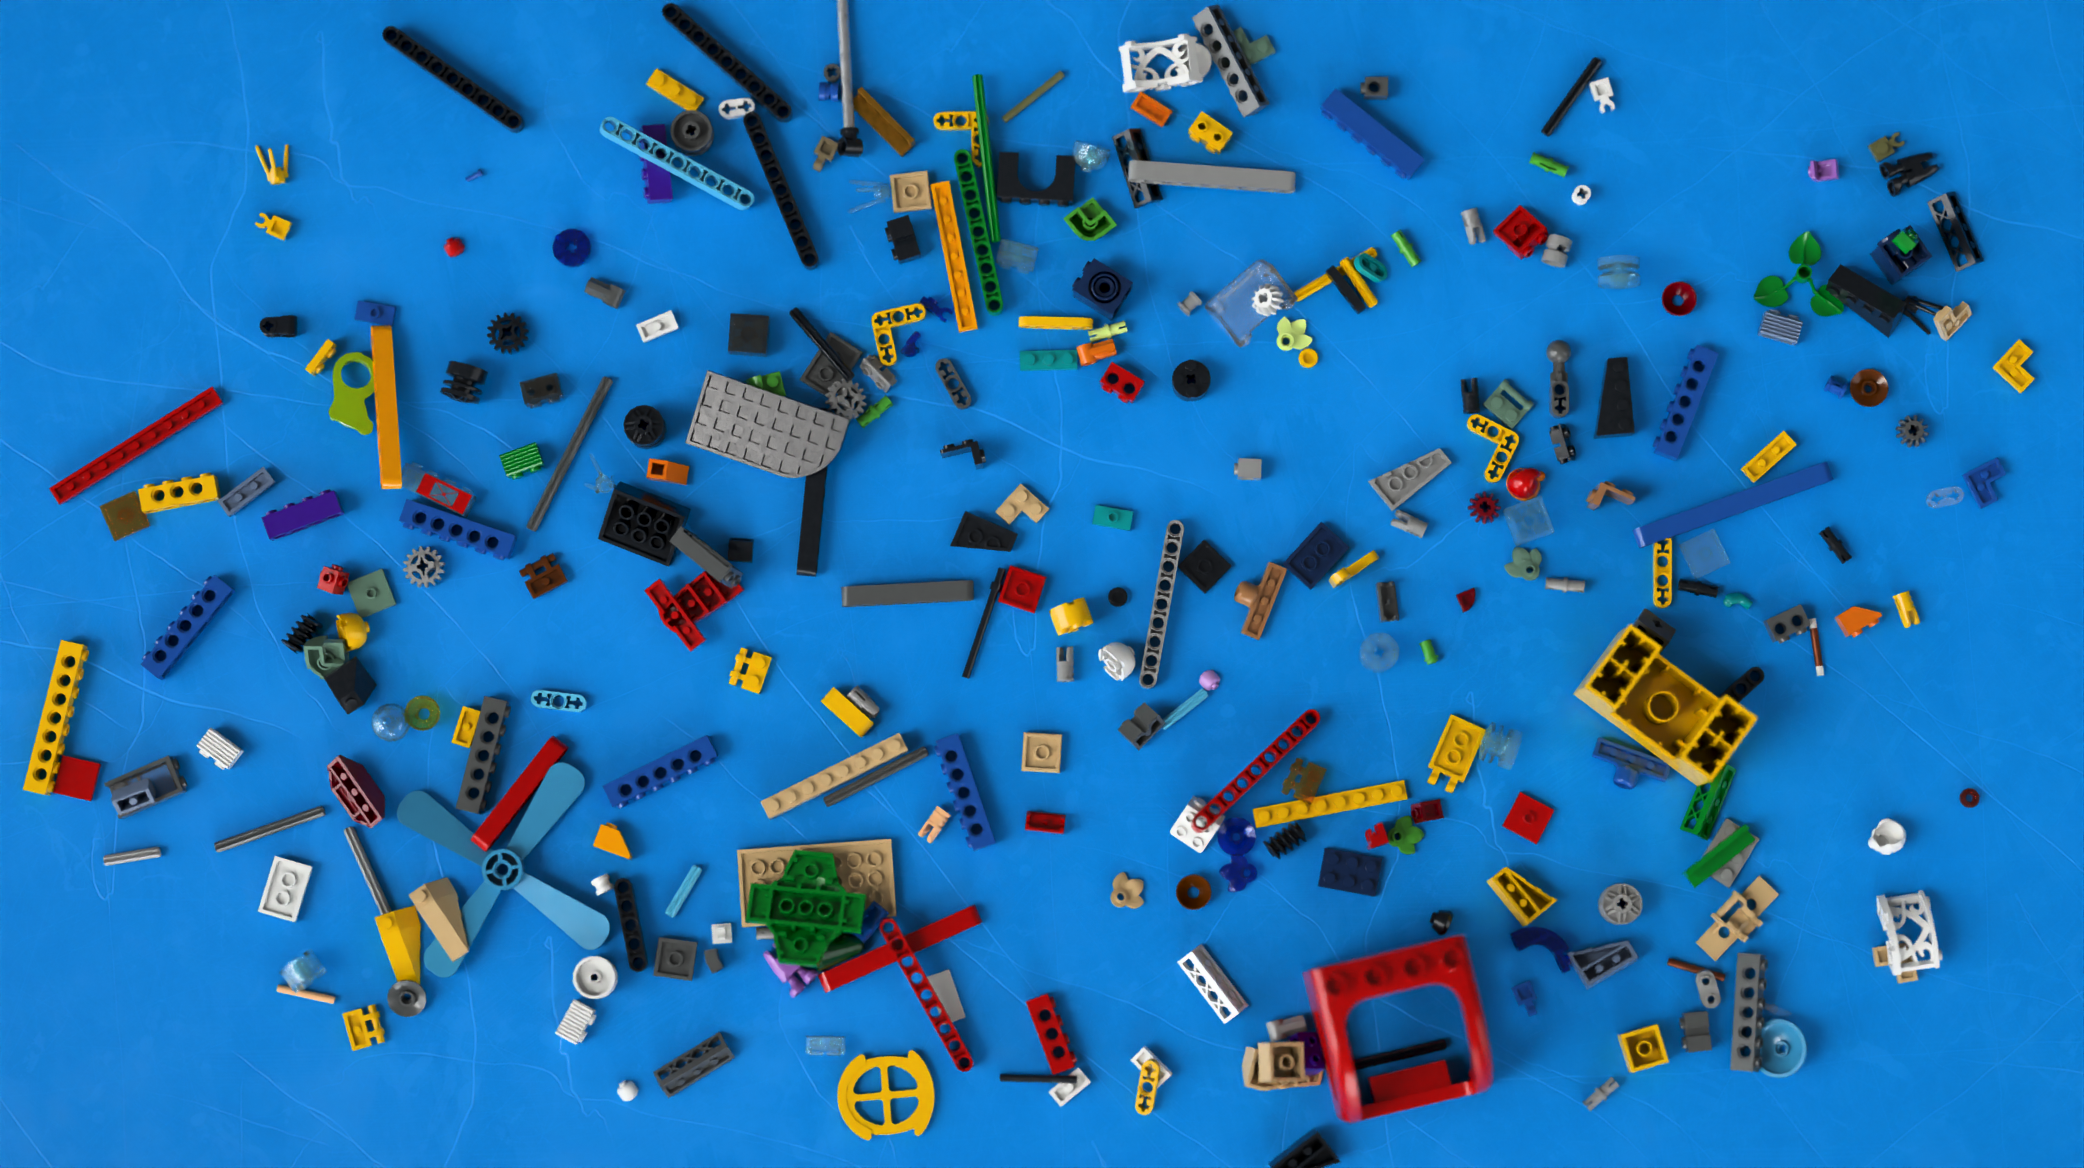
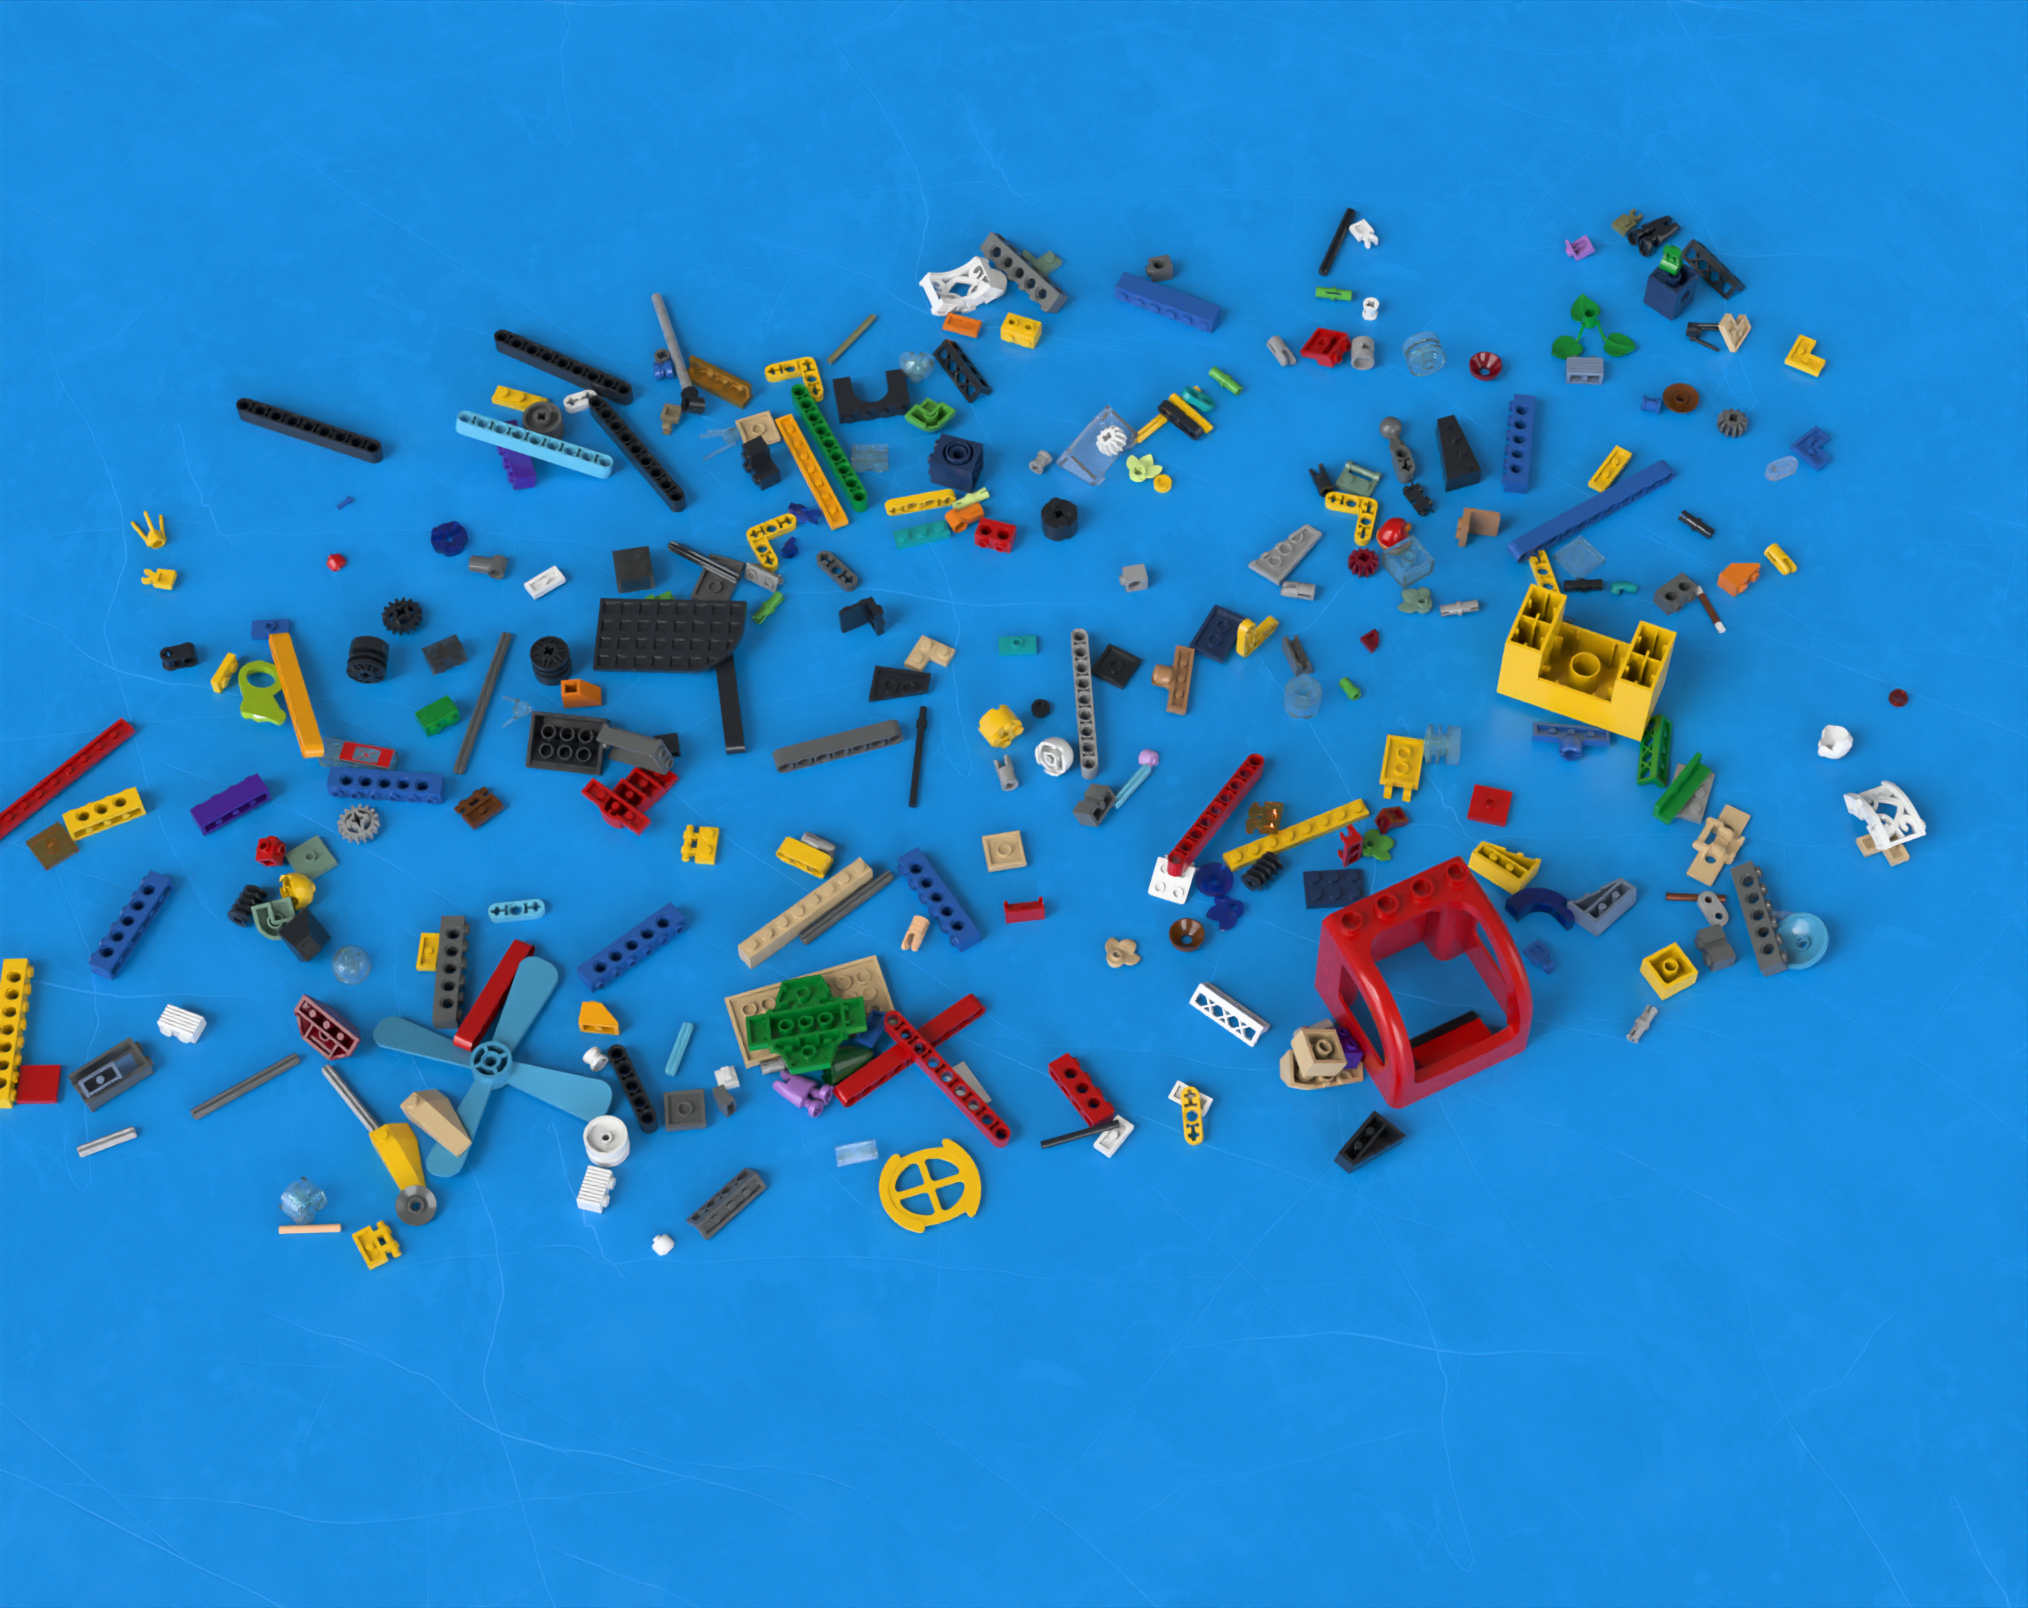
camera: 15 degrees left, 25 degrees down
sand blue plate [217,467,276,517] -> none
white plate [258,856,313,923] -> none
clear yellow piece [405,696,440,731] -> none
light grey gear [825,379,866,419] -> none
green axle [972,74,1001,243] -> none
red plate [998,565,1047,614] -> none
light grey beam [1128,160,1296,193] -> none
light grey wheel [1598,884,1642,925] -> none
black wedge [1826,264,1906,338] -> none

